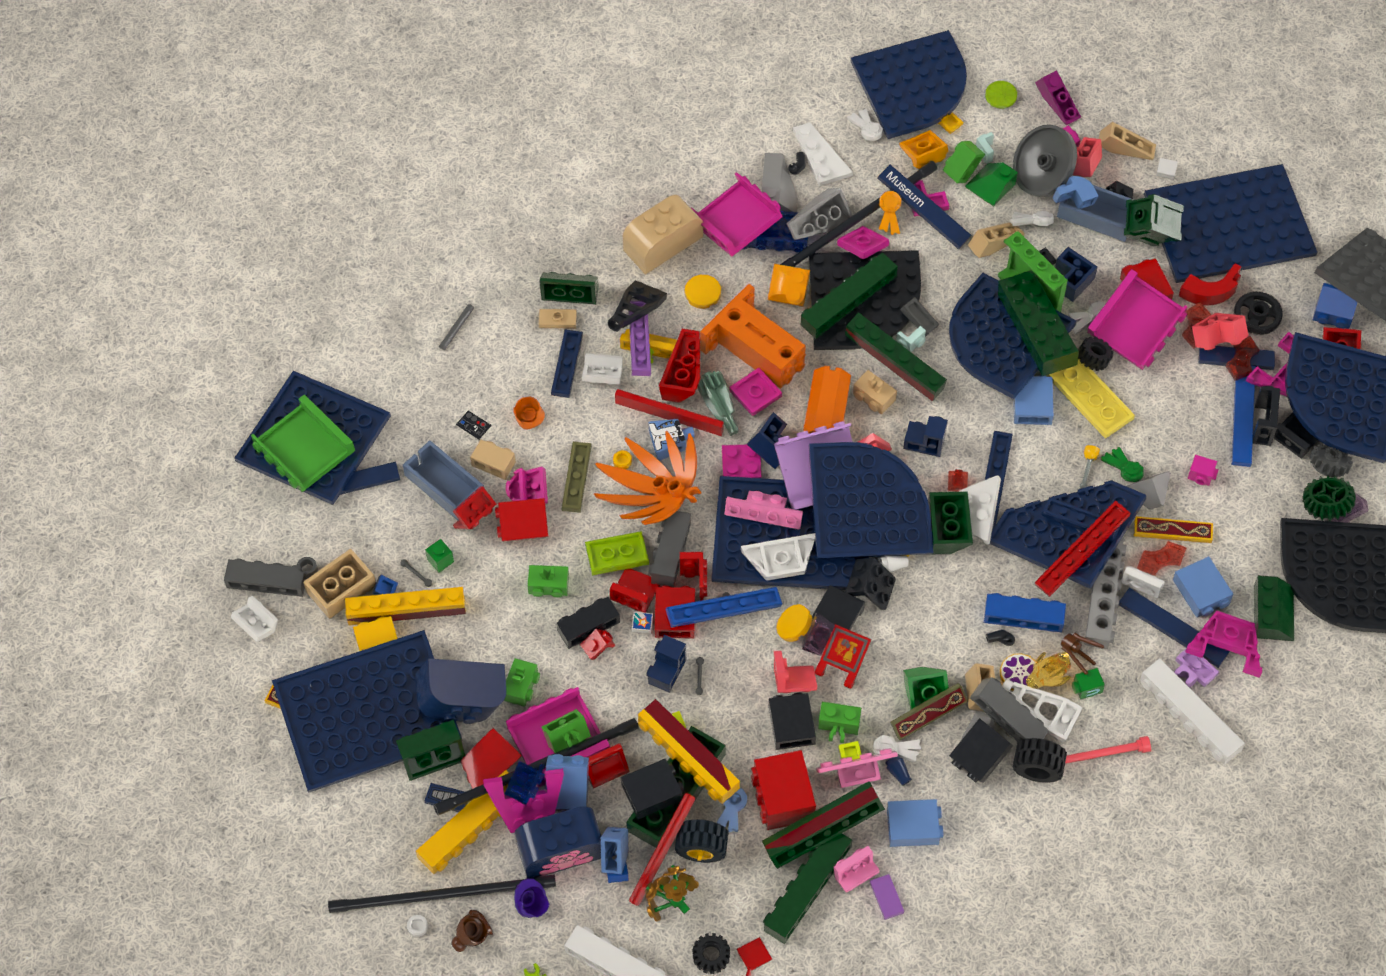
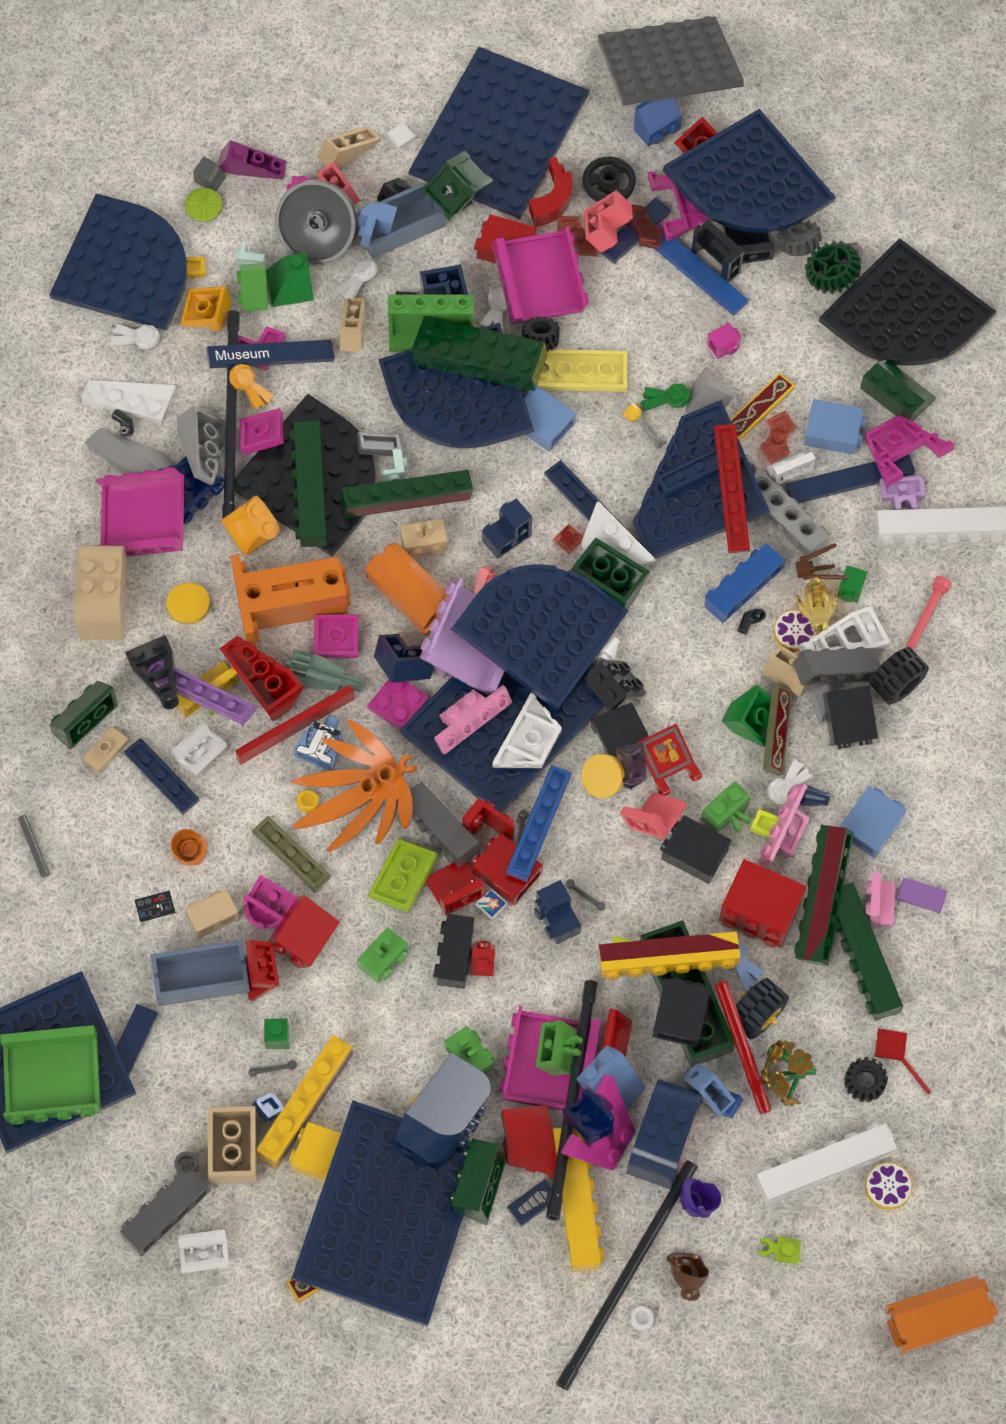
camera: 55 degrees left, 5 degrees up
none -> dark grey brick [193,156,226,191]

